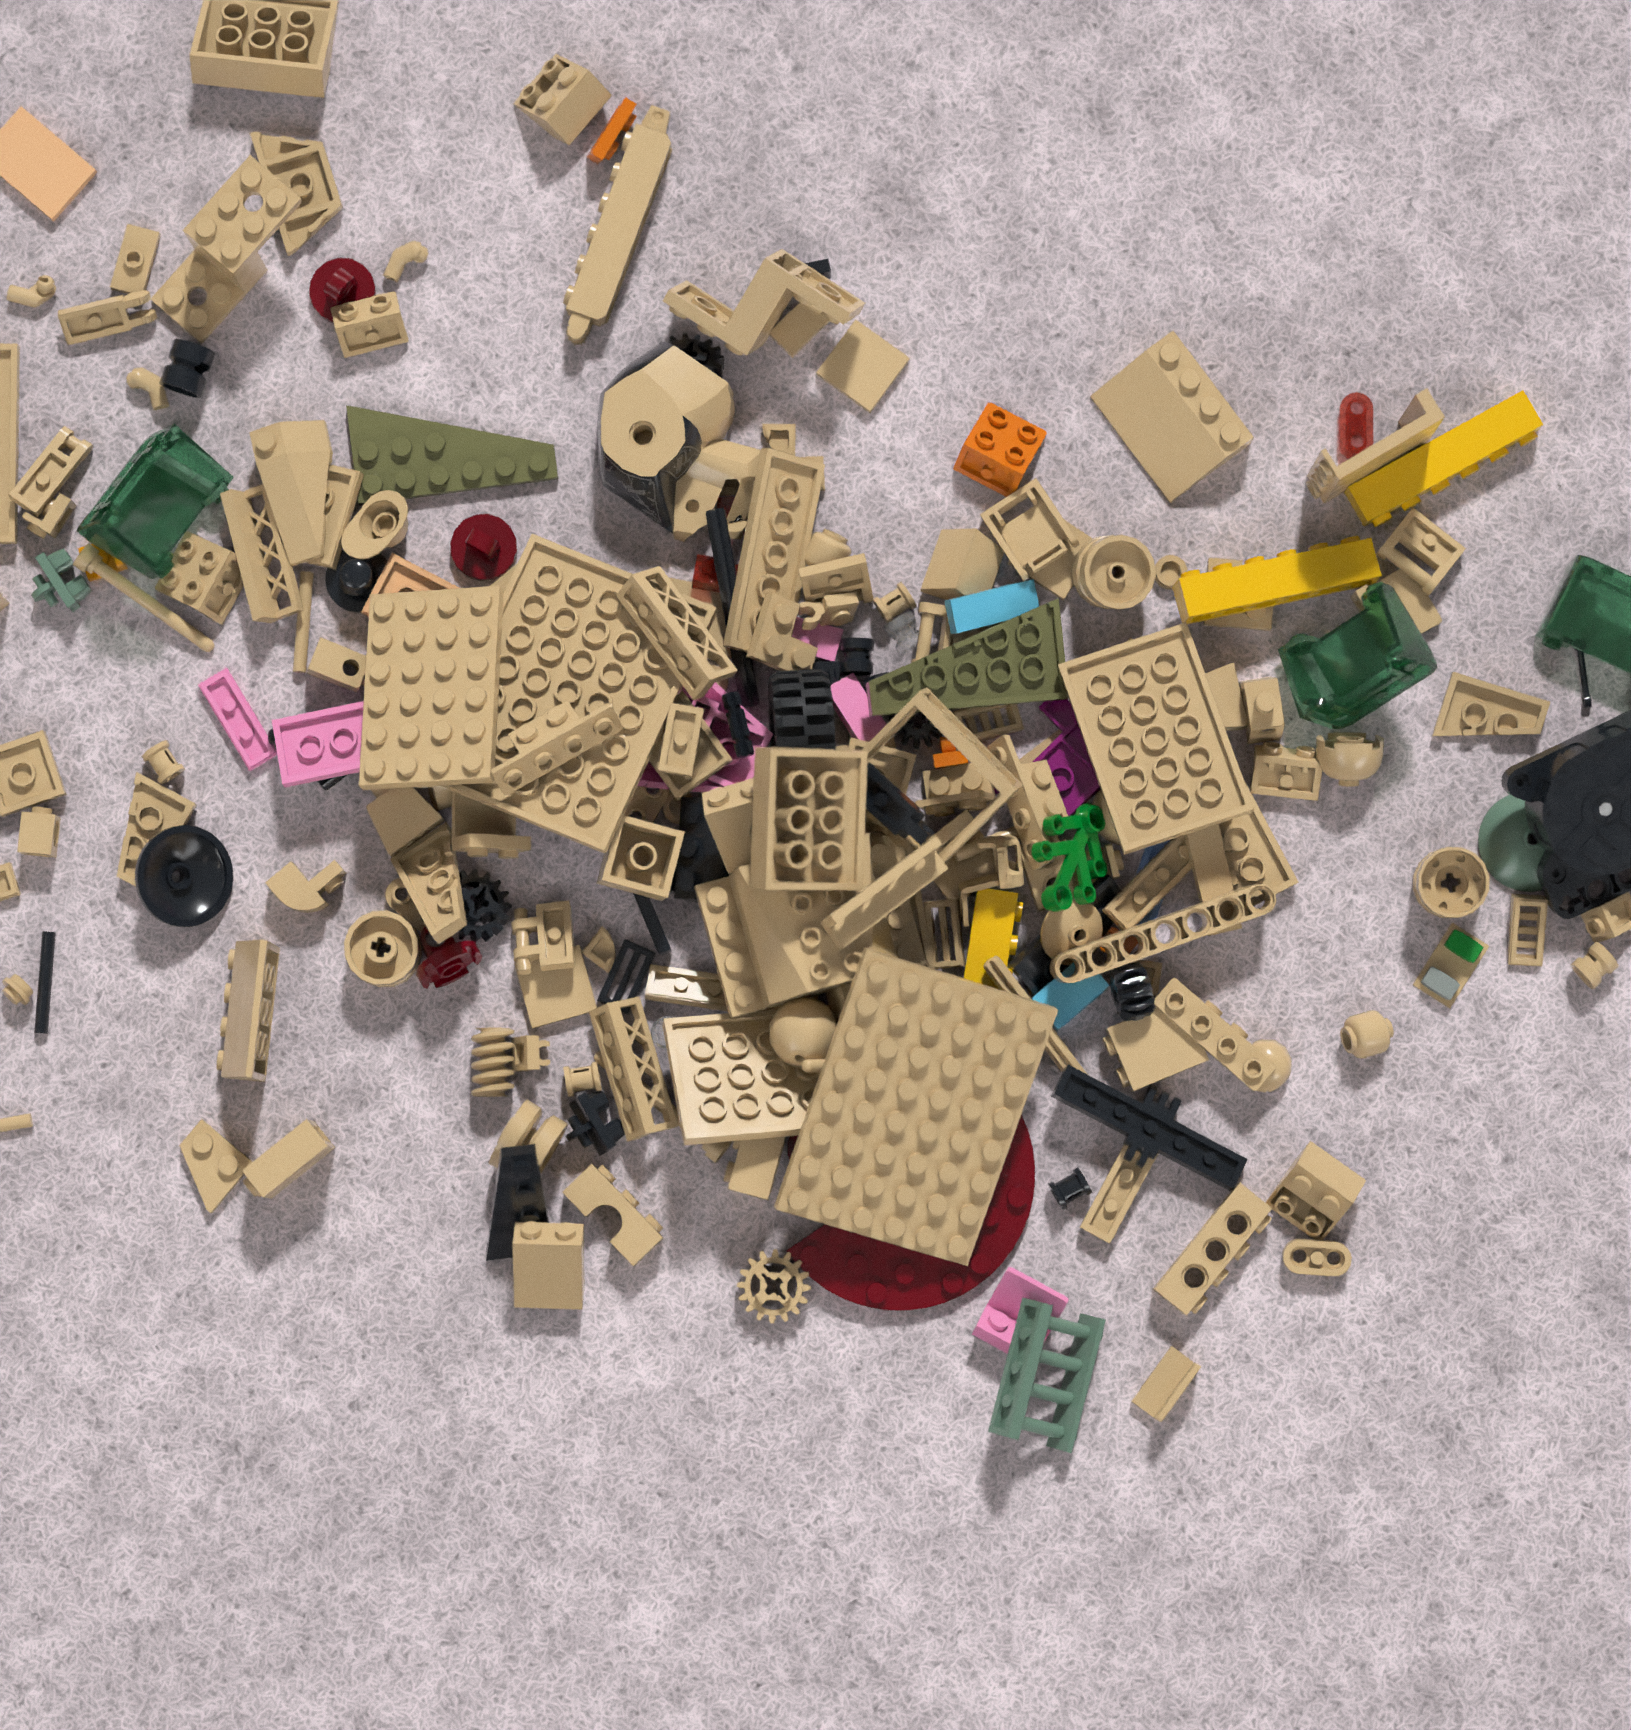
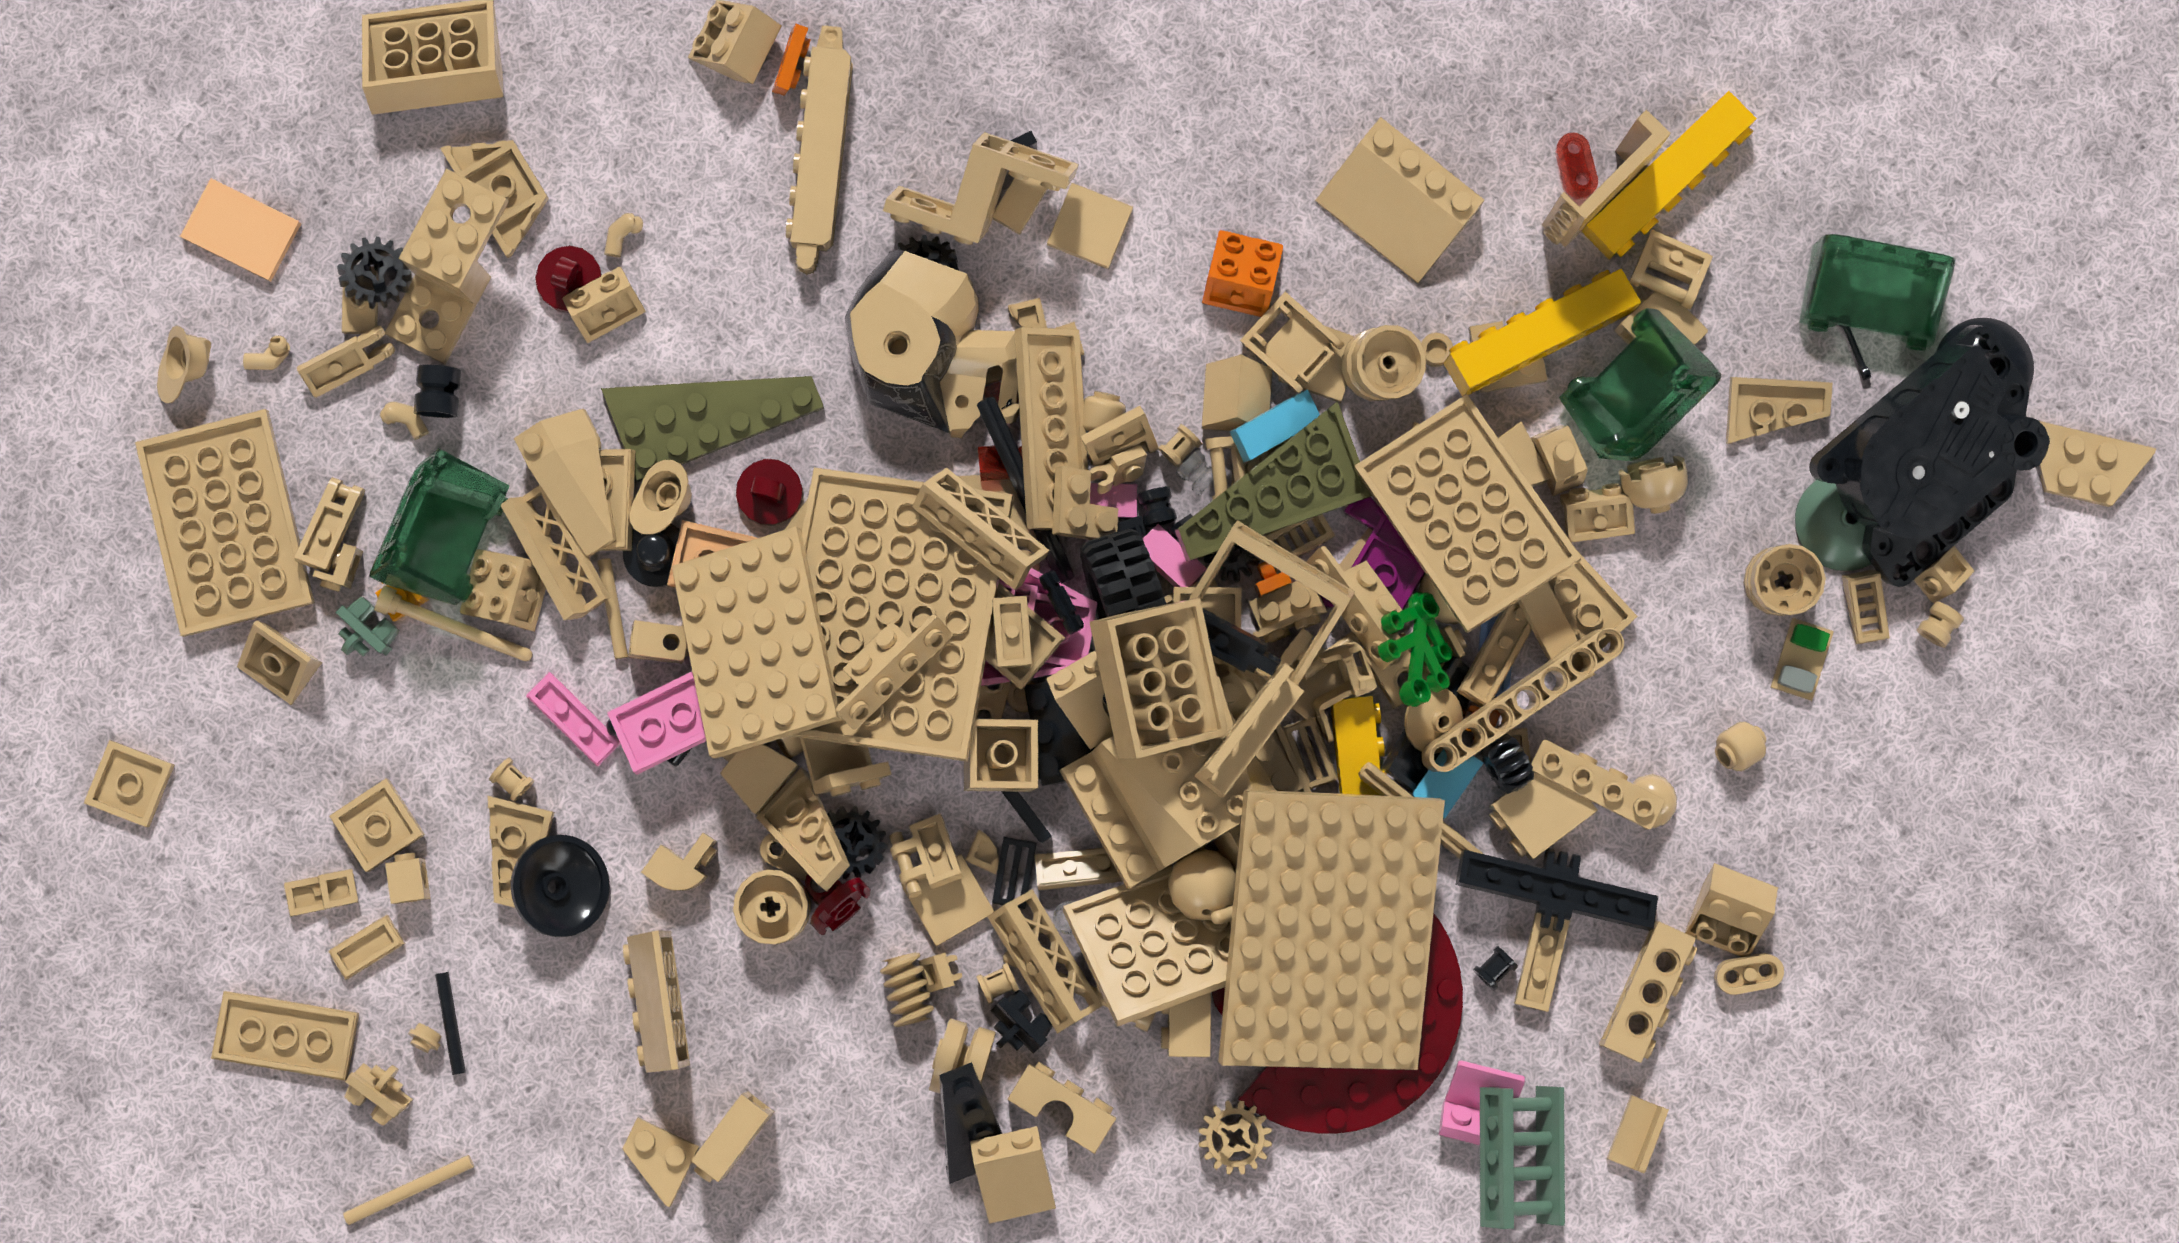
camera: 20 degrees left, 0 degrees up
none -> black gear [337,236,412,309]

